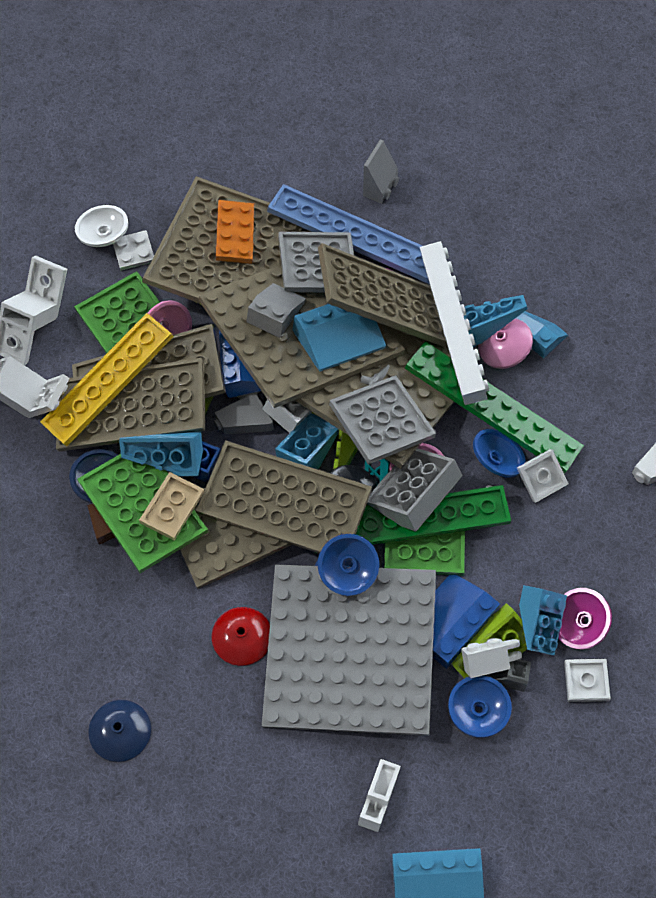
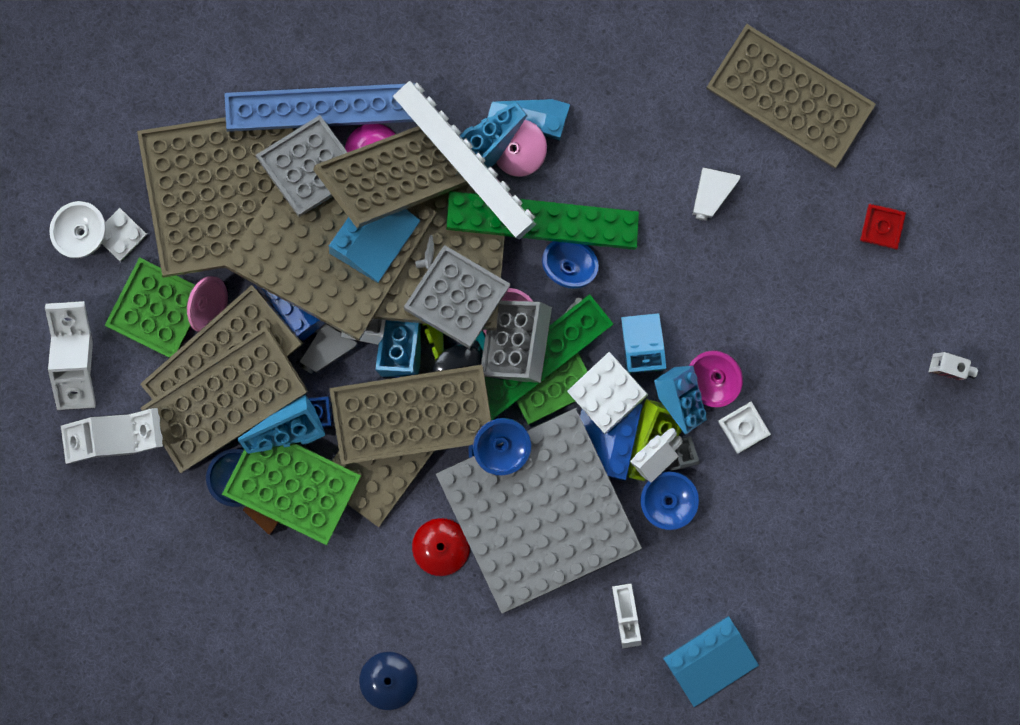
camera: 30 degrees left, 20 degrees up
yellow plate [40,313,174,447] -> none
tan plate [139,472,204,541] -> none
orange plate [215,200,254,264] -> none
light grey slope [247,283,306,338] -> none
light grey slope [363,139,399,204] -> none
white plate [517,449,568,503] -> none
none -> white plate [567,352,648,434]
none -> dark azure slope [621,313,666,374]

